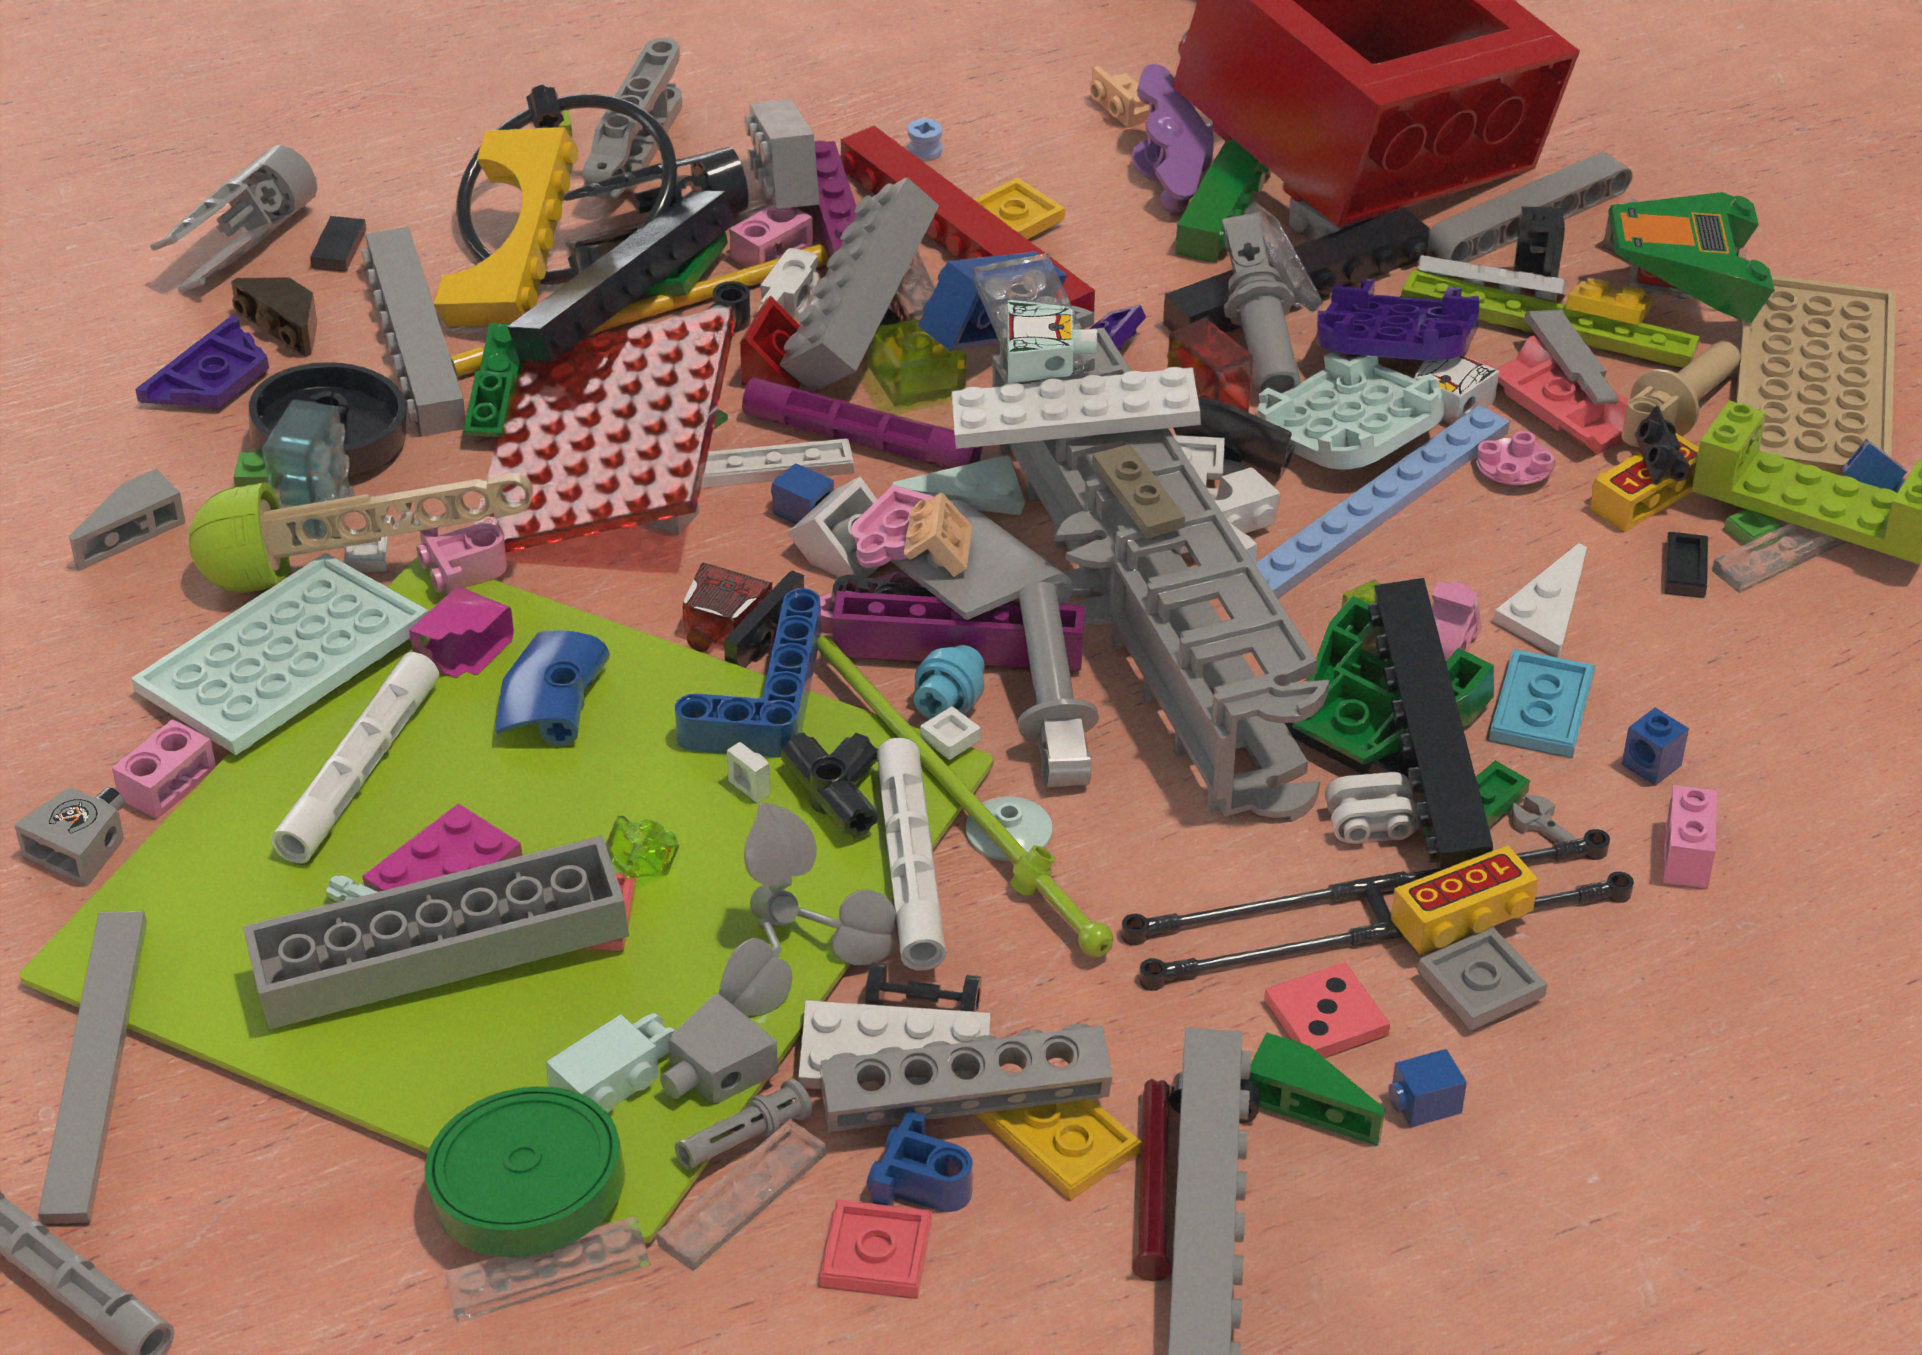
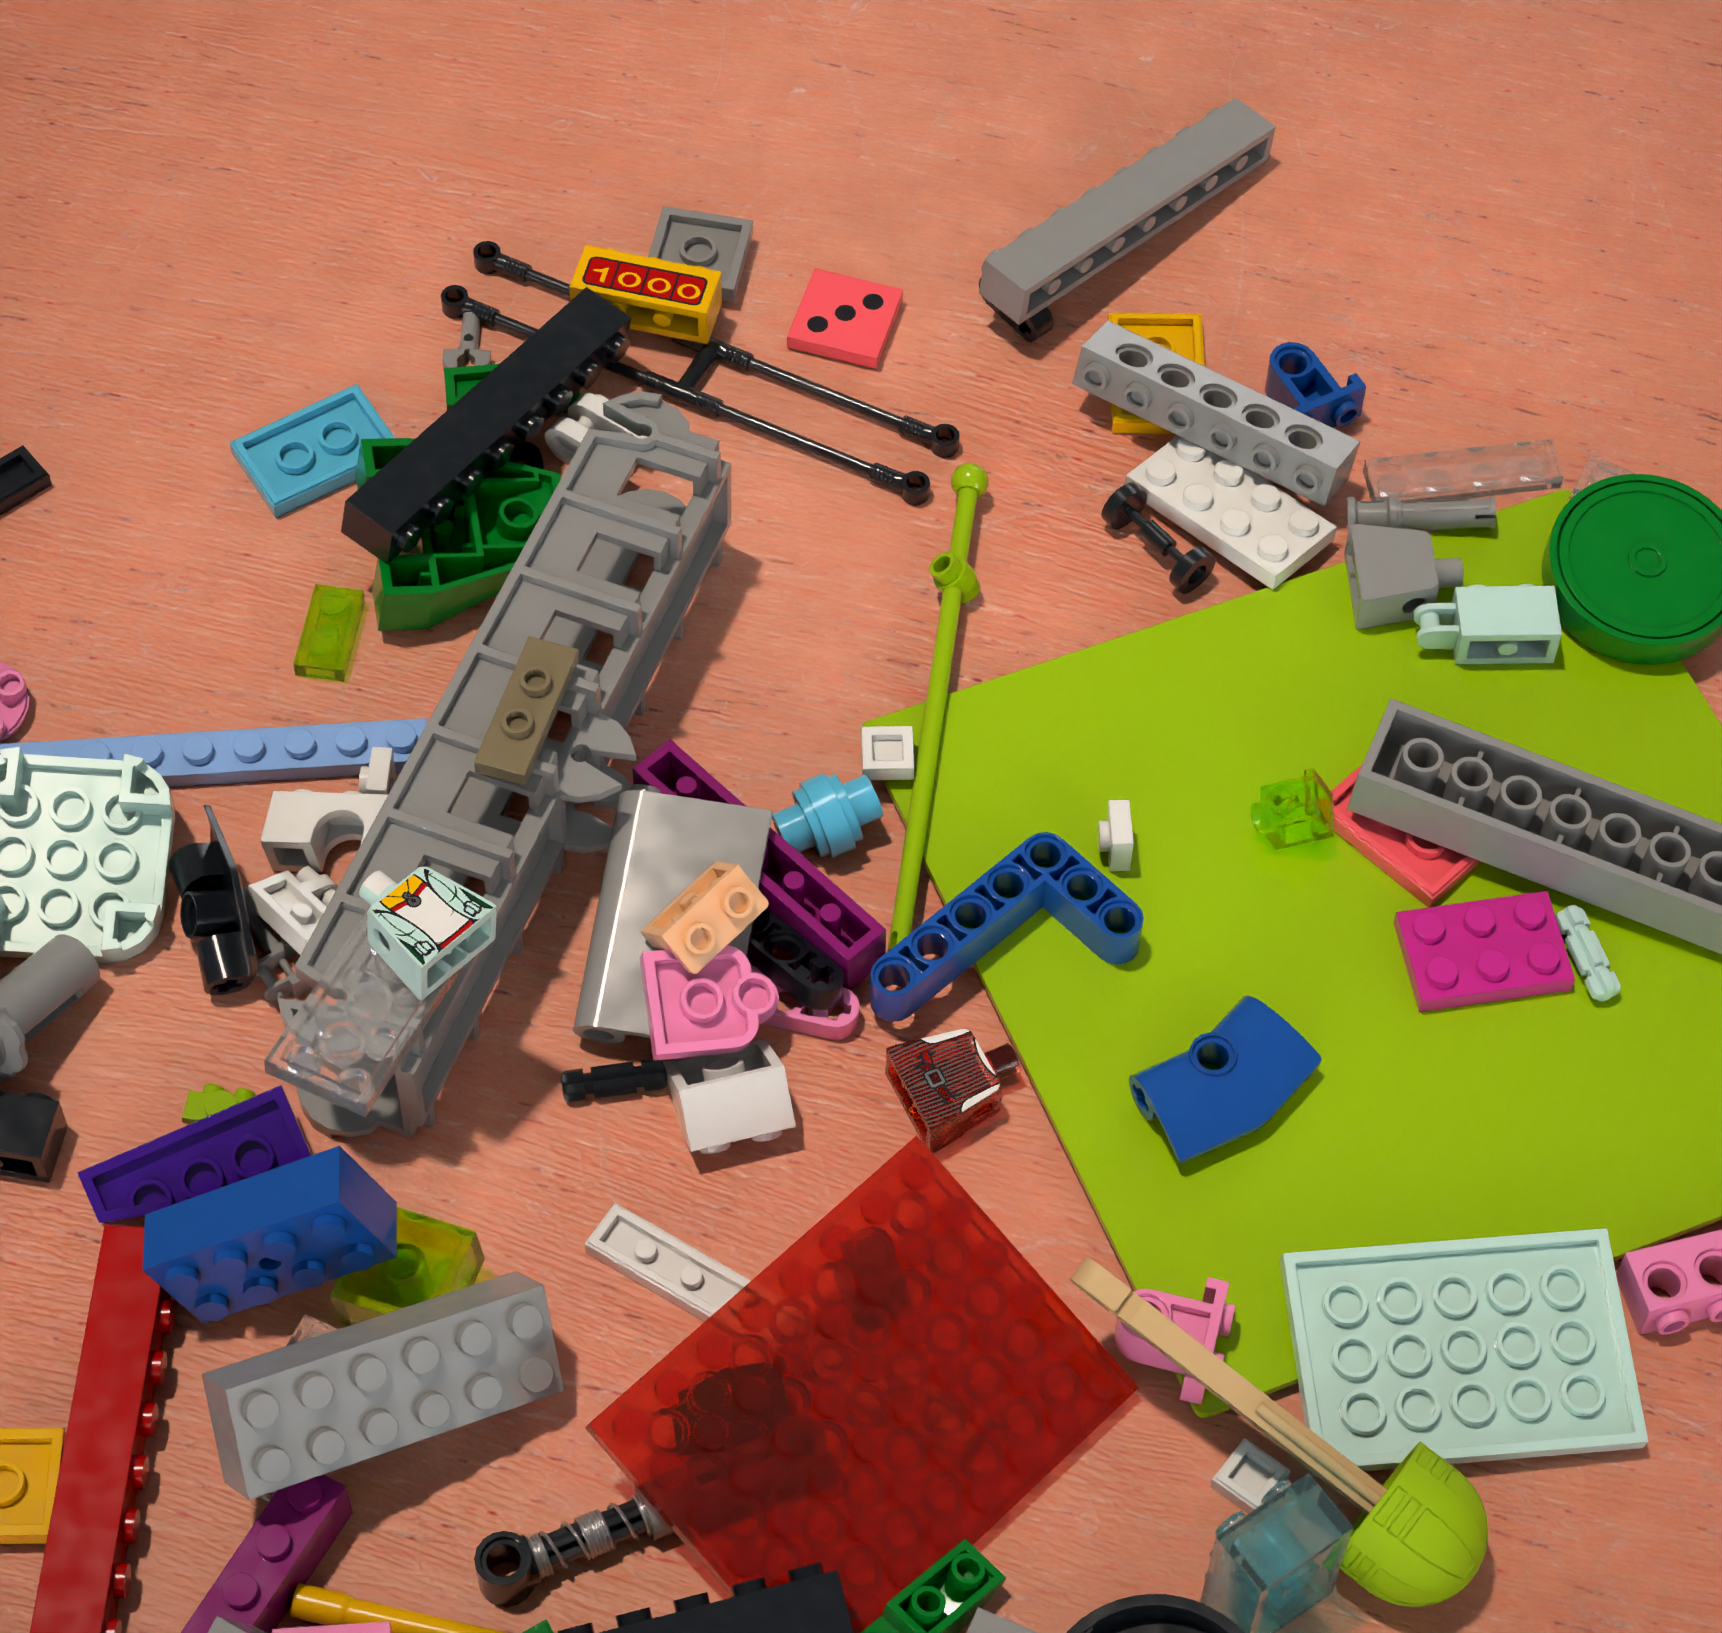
camera: 140 degrees left, 15 degrees up
white piece [271,652,439,864] -> none
dark pink piece [409,586,514,677] -> none
light grey plant [719,802,899,1016] -> none
black plate [724,570,804,668] -> none
red slope [740,296,801,389] -> none
magenta piece [742,377,983,469] -> none
white piece [757,248,819,323] -> none
blue brick [771,463,834,524] -> none
black piece [781,732,878,839] -> none
coral tile [820,1199,932,1299] -> none
white piece [877,738,946,971] -> none
light aqua wing [891,456,1025,515] -> none
white plate [952,367,1201,449] -> none
light aqua dish [966,796,1052,861] -> none
light grey piece [1018,582,1099,788] -> none
dark red axle [1132,1079,1172,1281] -> none
clear red brick [1167,318,1253,413] -> none
green slope [1249,1032,1385,1146] -> none
blue brick [1388,1049,1467,1128] -> none
bright pink pin [1432,581,1481,661] -> none
white wing [1494,543,1587,658] -> none
blue brick [1622,707,1689,786] -> none
bright pink brick [1663,785,1717,889] -> none

